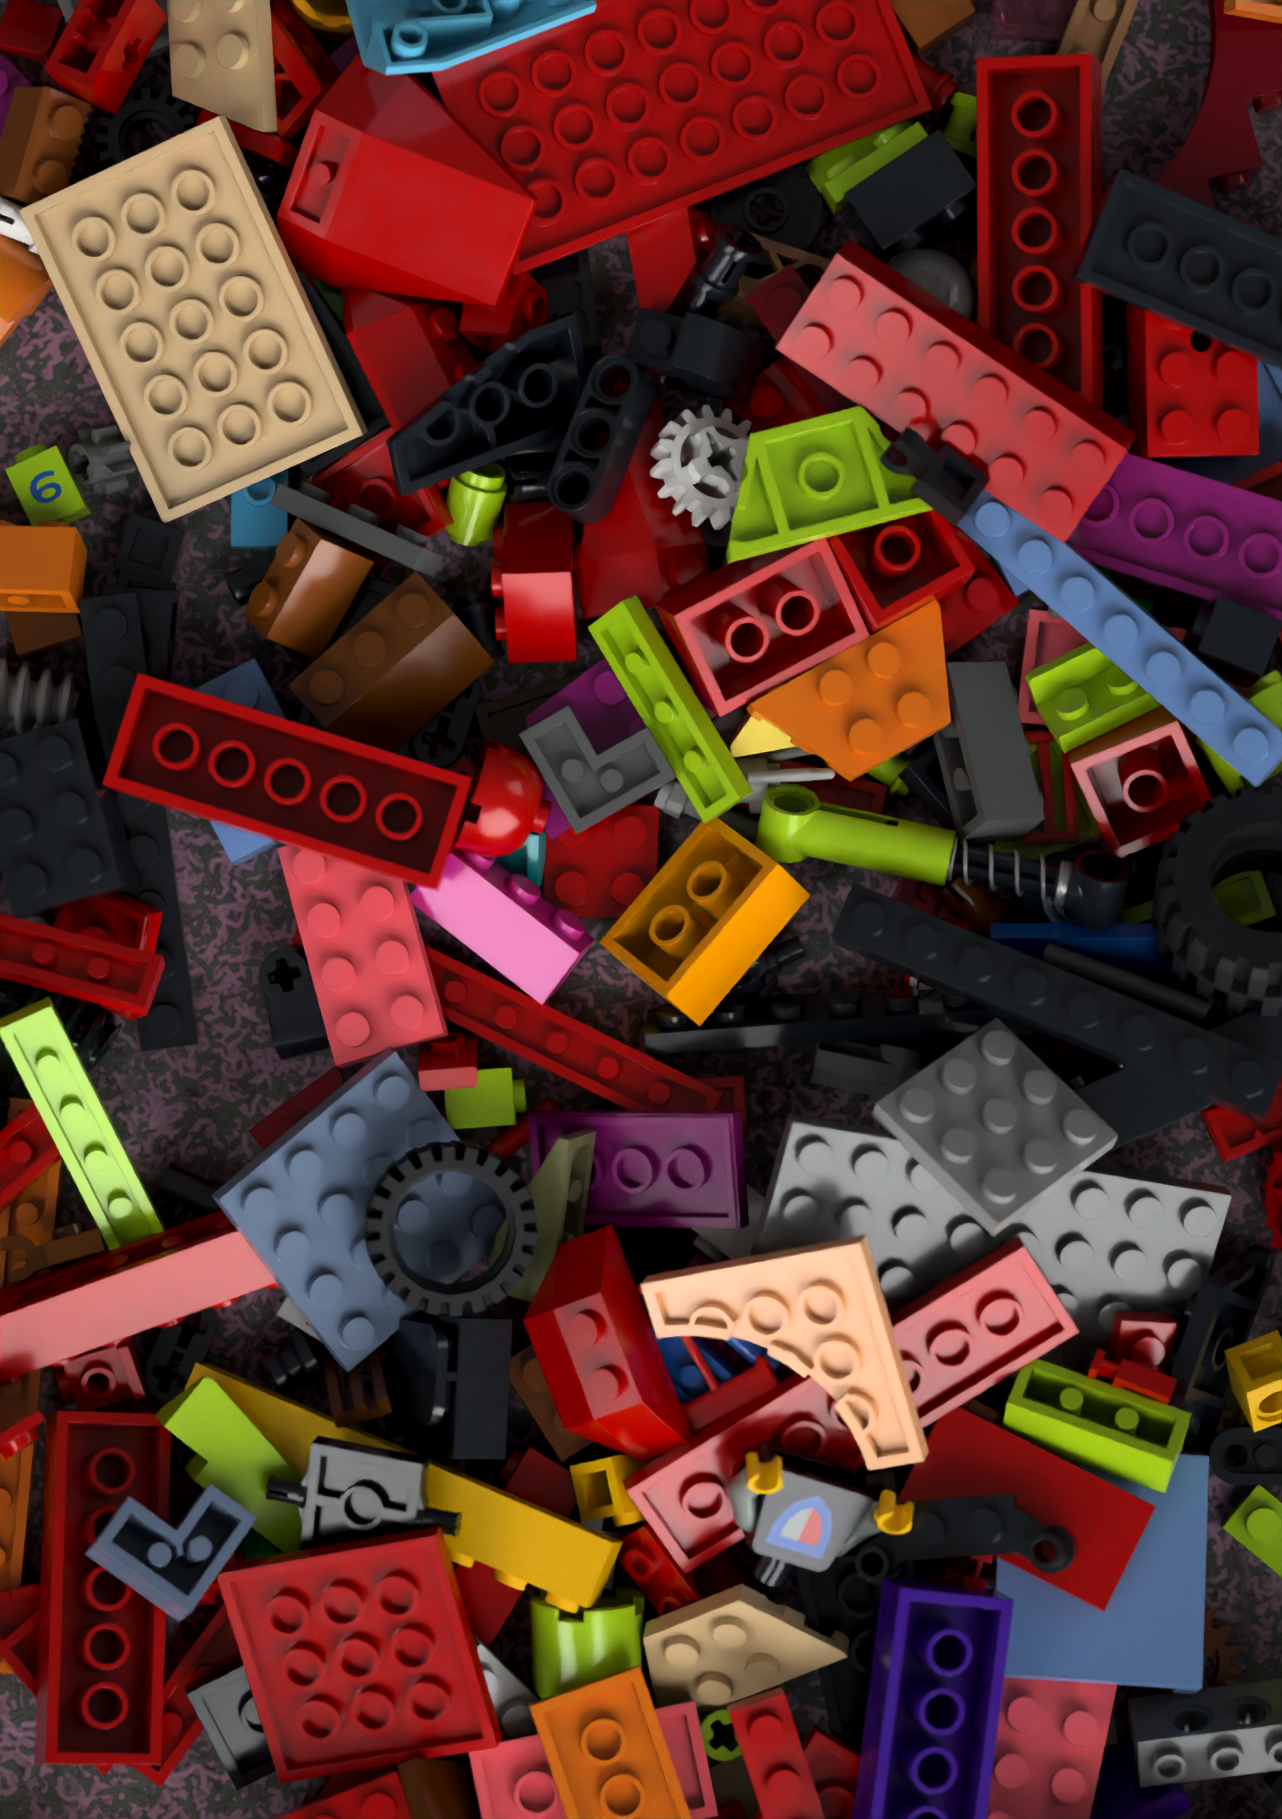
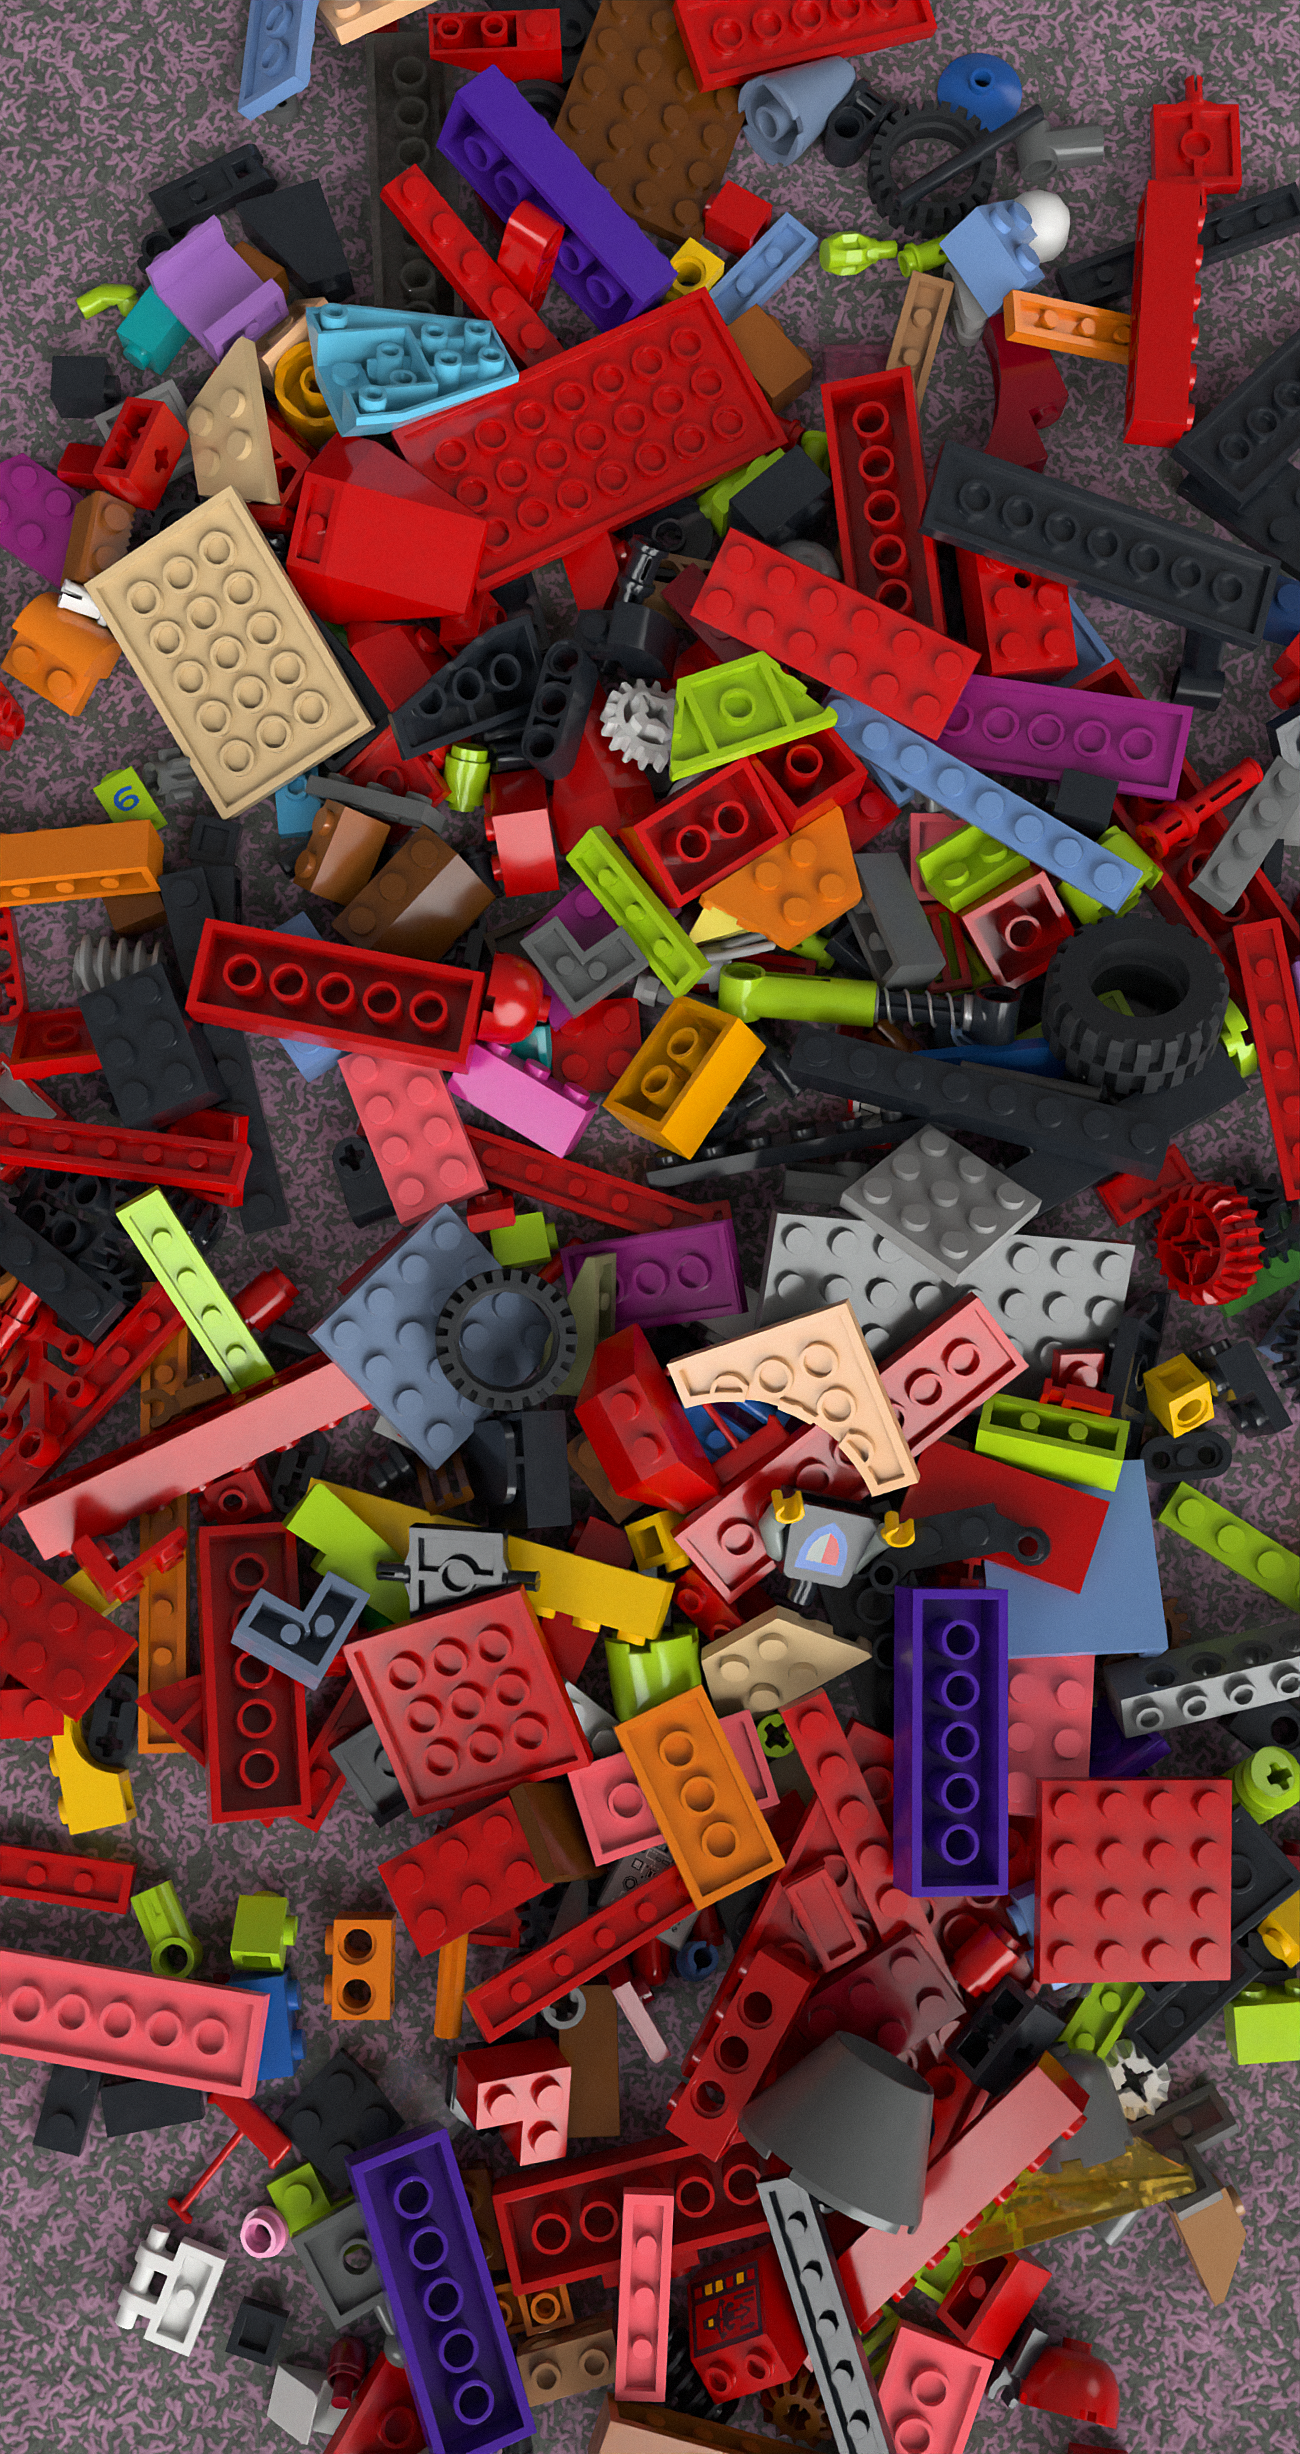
camera: 10 degrees left, 5 degrees down
black plate [879,427,990,526] -> none
none -> red brick [231,1266,301,1333]
none -> black pin [744,1018,808,1100]

